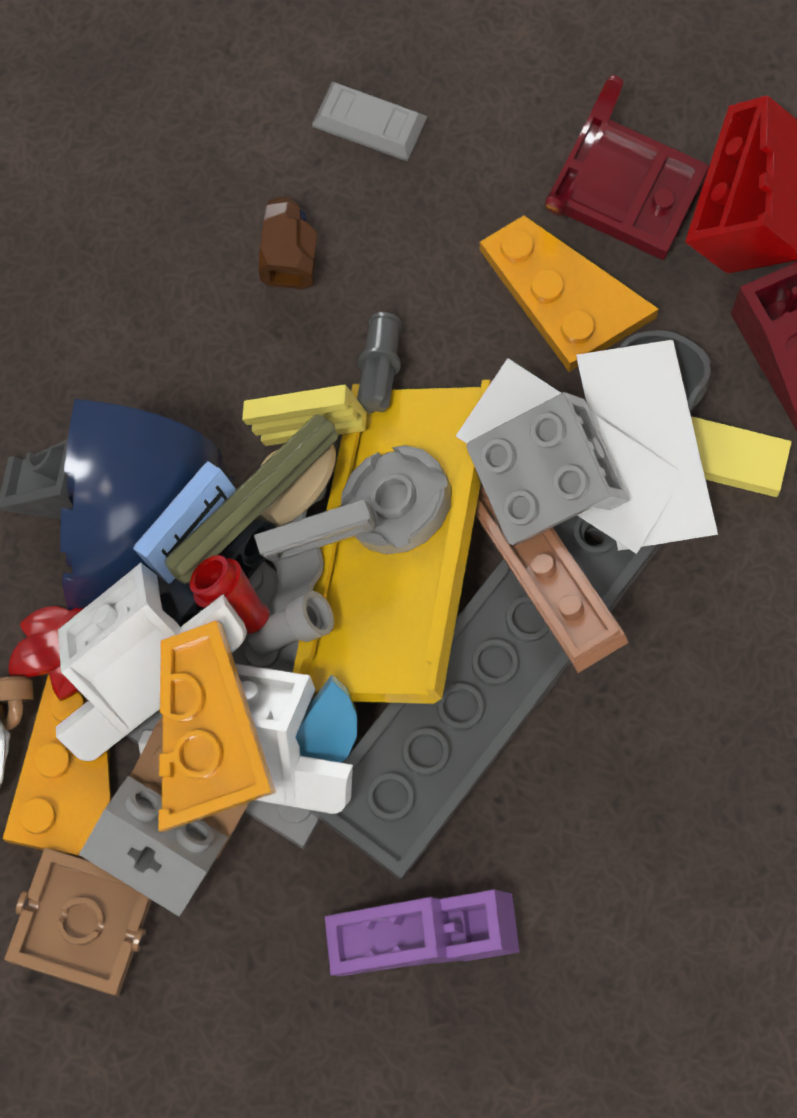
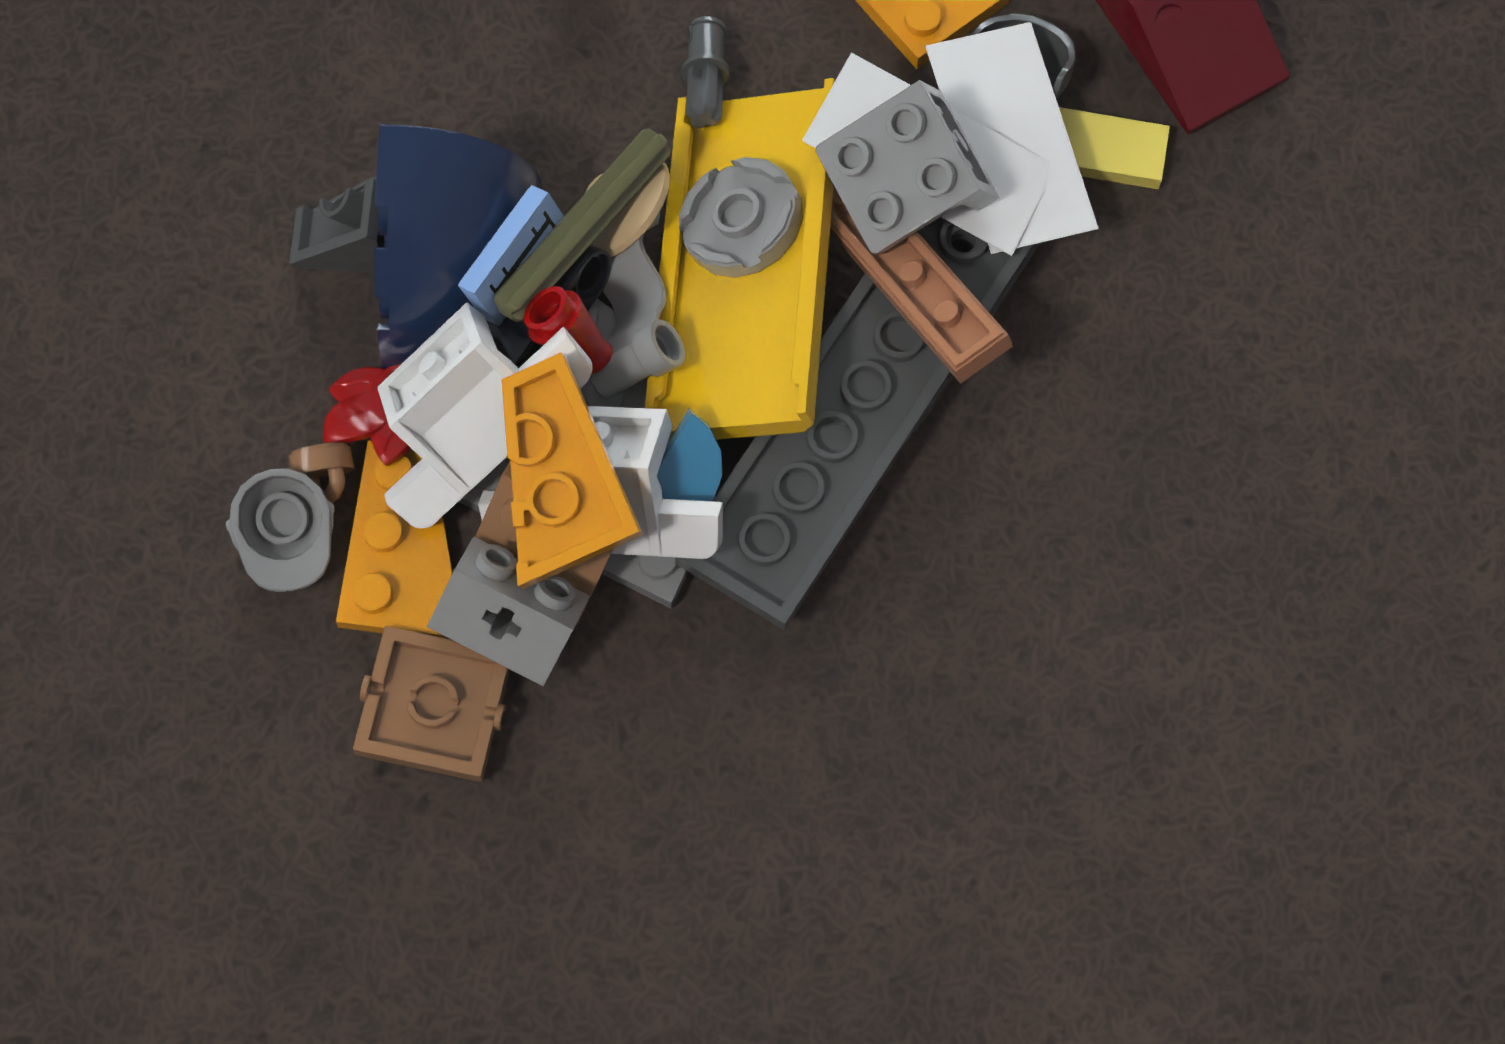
camera: 10 degrees left, 0 degrees up
light yellow tile [242,384,367,446] -> none
light grey tile [254,499,378,563] -> none
medium lavender slope [325,889,520,976] -> none

